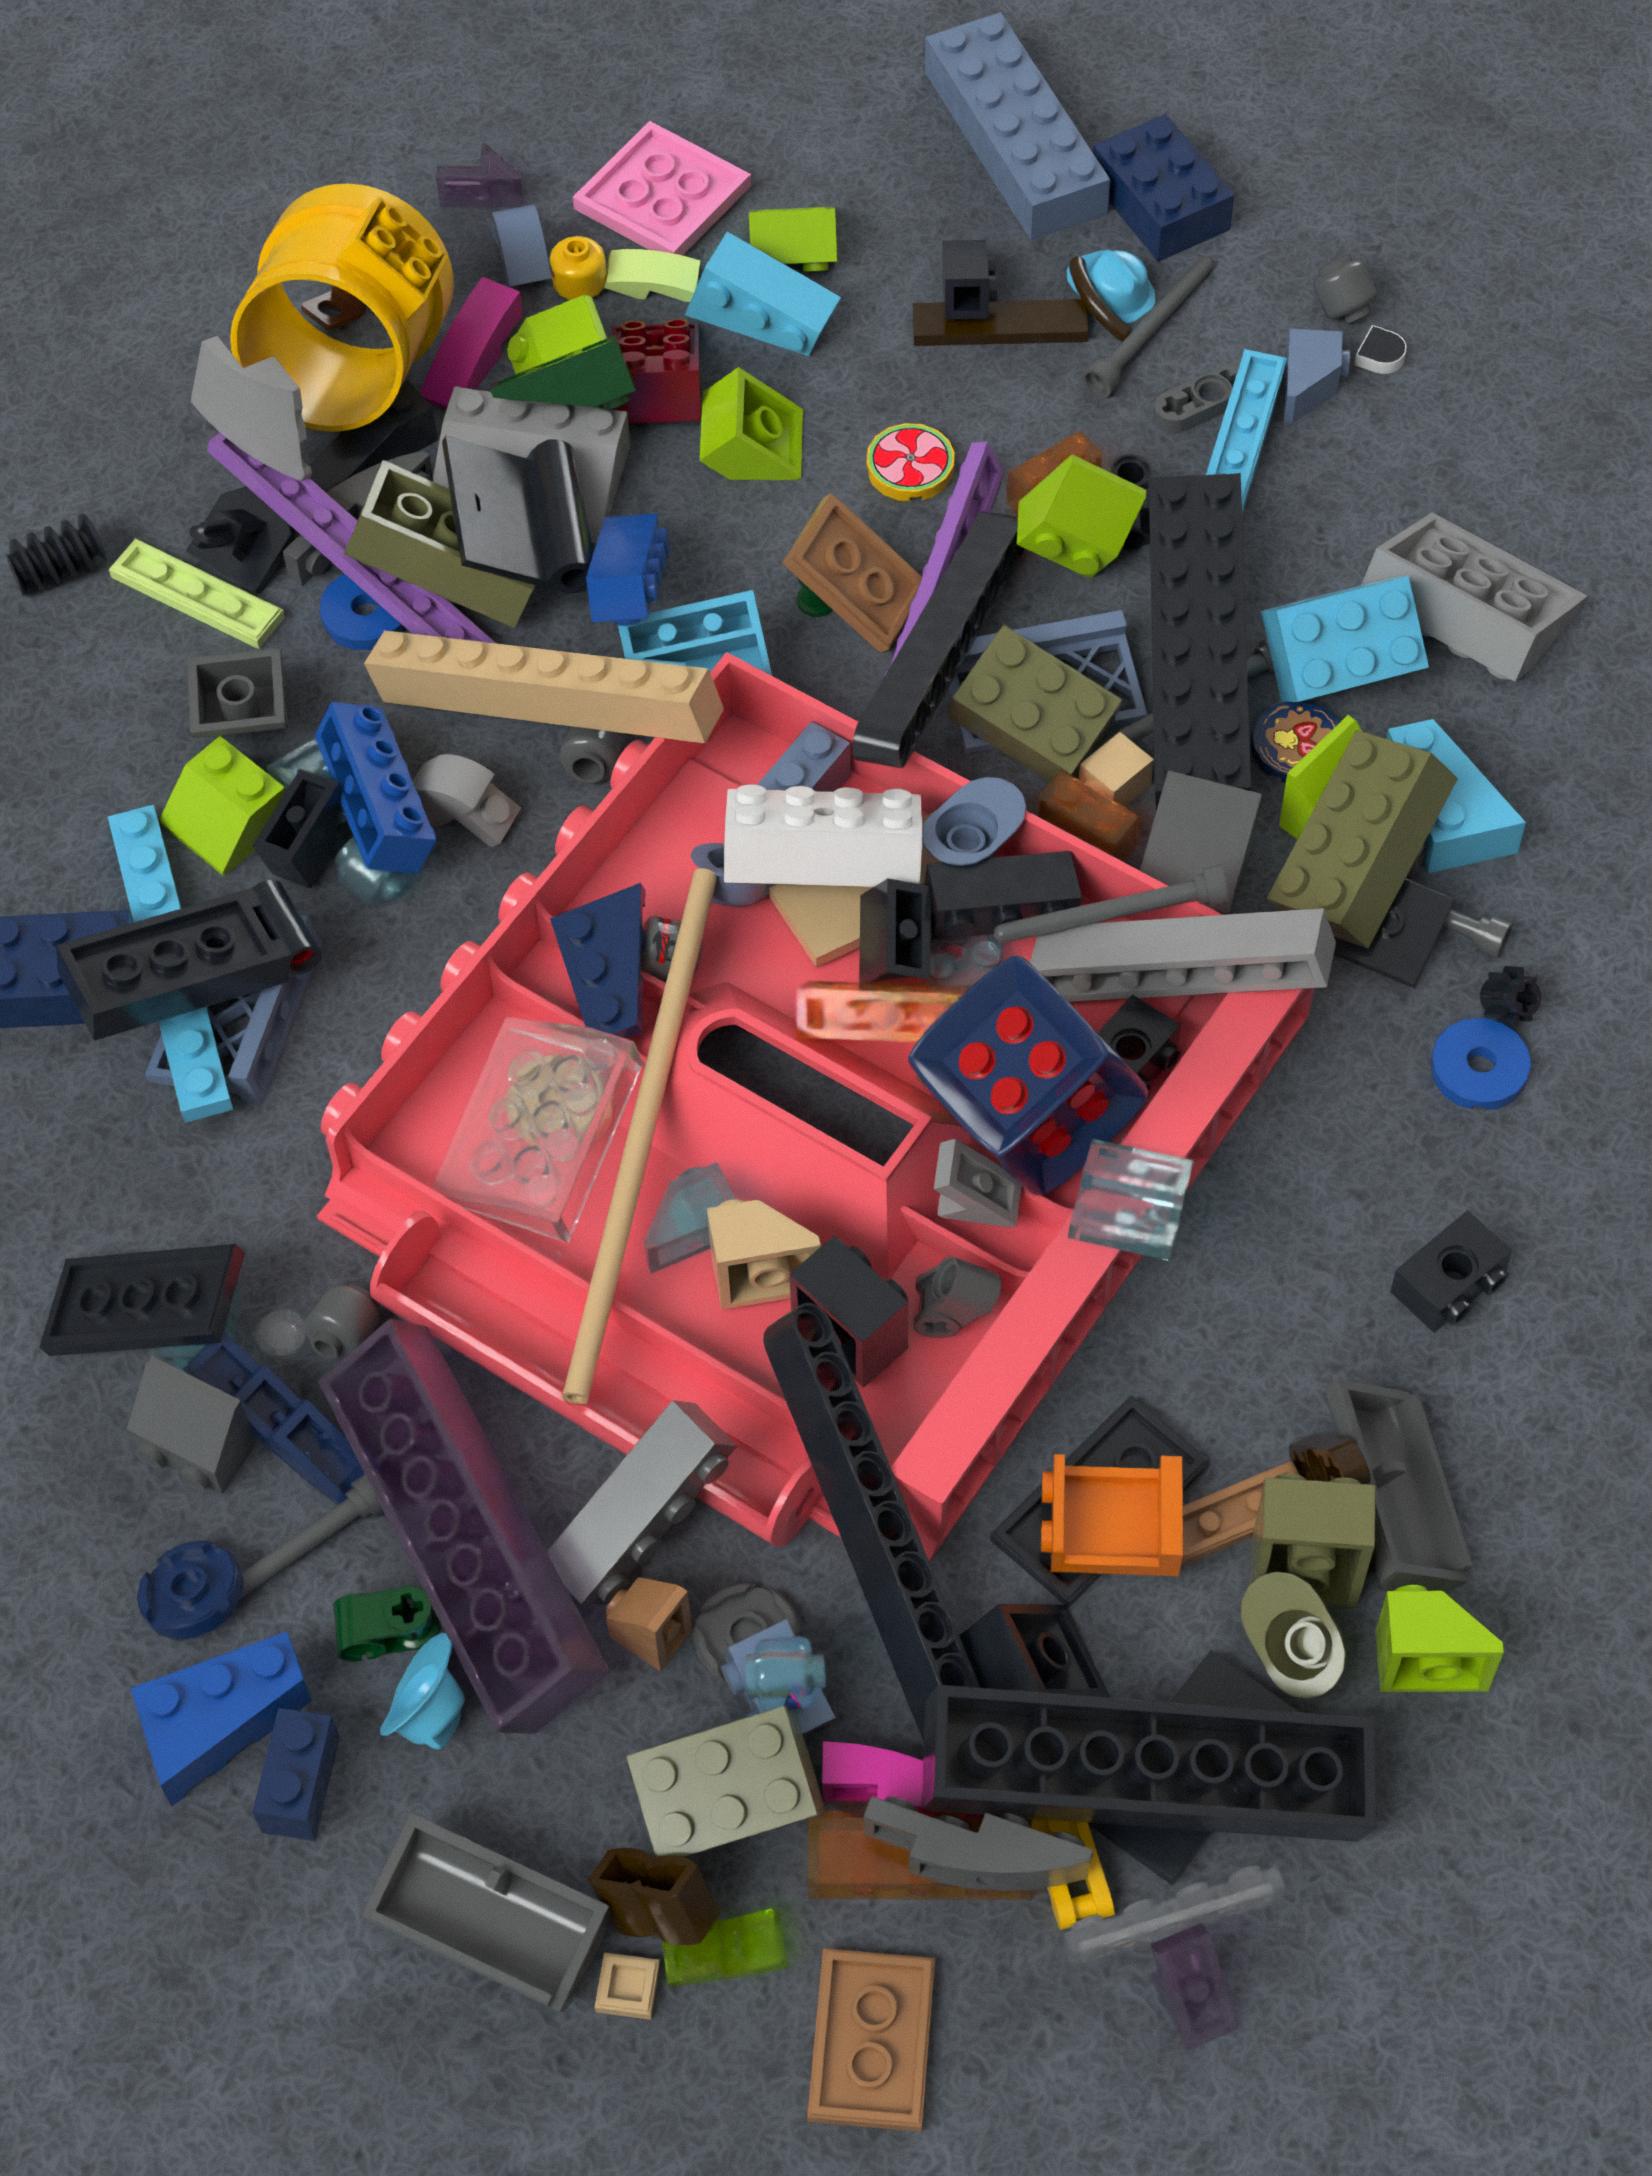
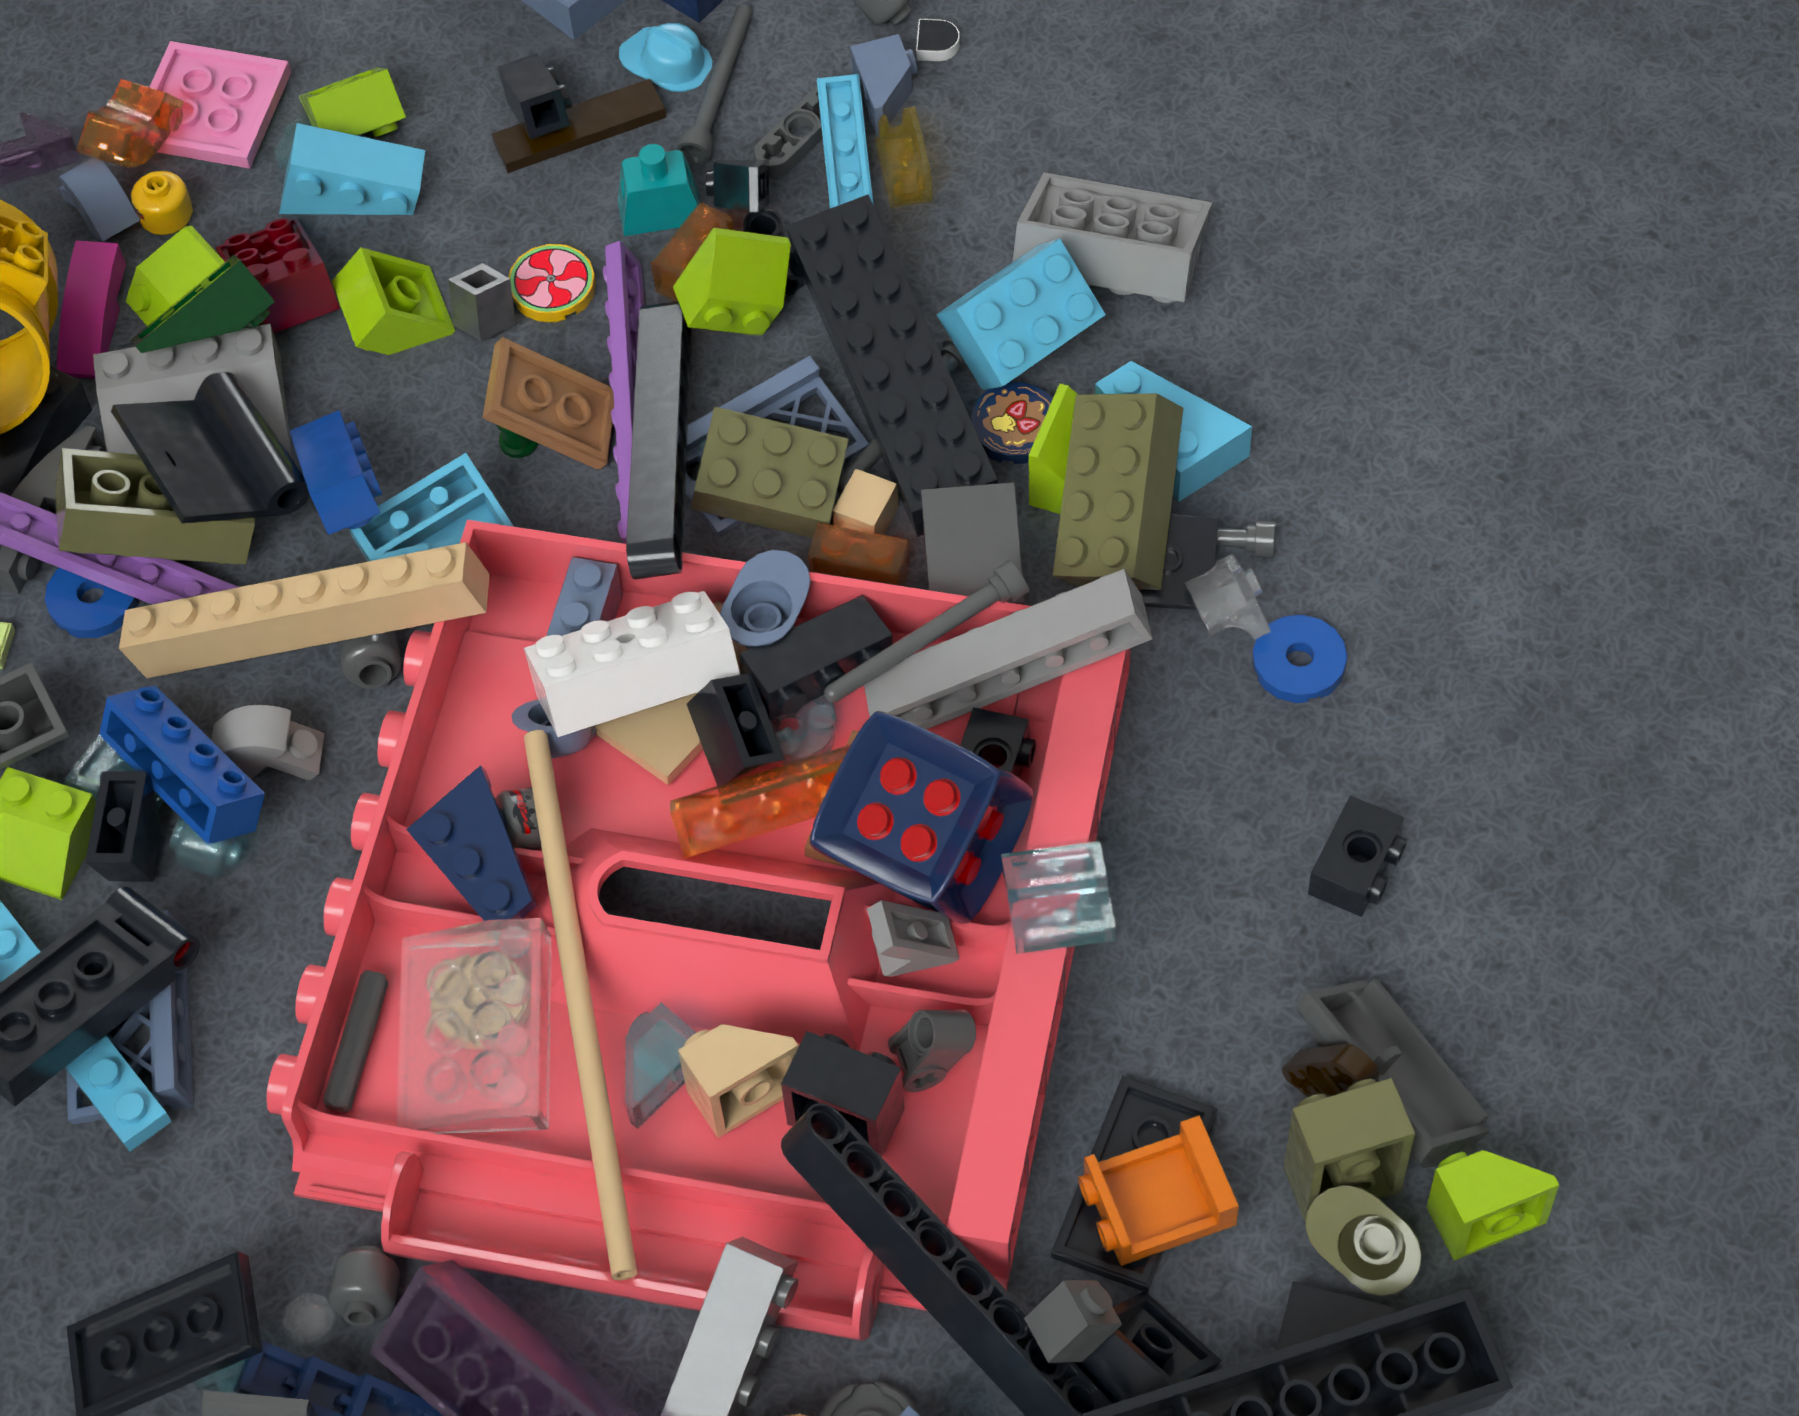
camera: 20 degrees left, 0 degrees up
yellowish green slope [604,249,700,302] -> none
dark brown piece [1069,256,1131,341] -> none
medium nougat tile [1181,1460,1300,1567] -> none
black gear [1480,966,1541,1028] -> none
none -> clear orange brick [76,79,184,168]
none -> dark grey axle [323,970,388,1113]
none -> flat silver brick [448,263,515,341]
none -> teal torso [618,144,705,236]
none -> black slope [706,160,769,212]
none -> clear yellow hinge [875,107,933,208]
none -> dark grey brick [1024,1280,1122,1363]
none -> clear brick [1185,554,1271,639]

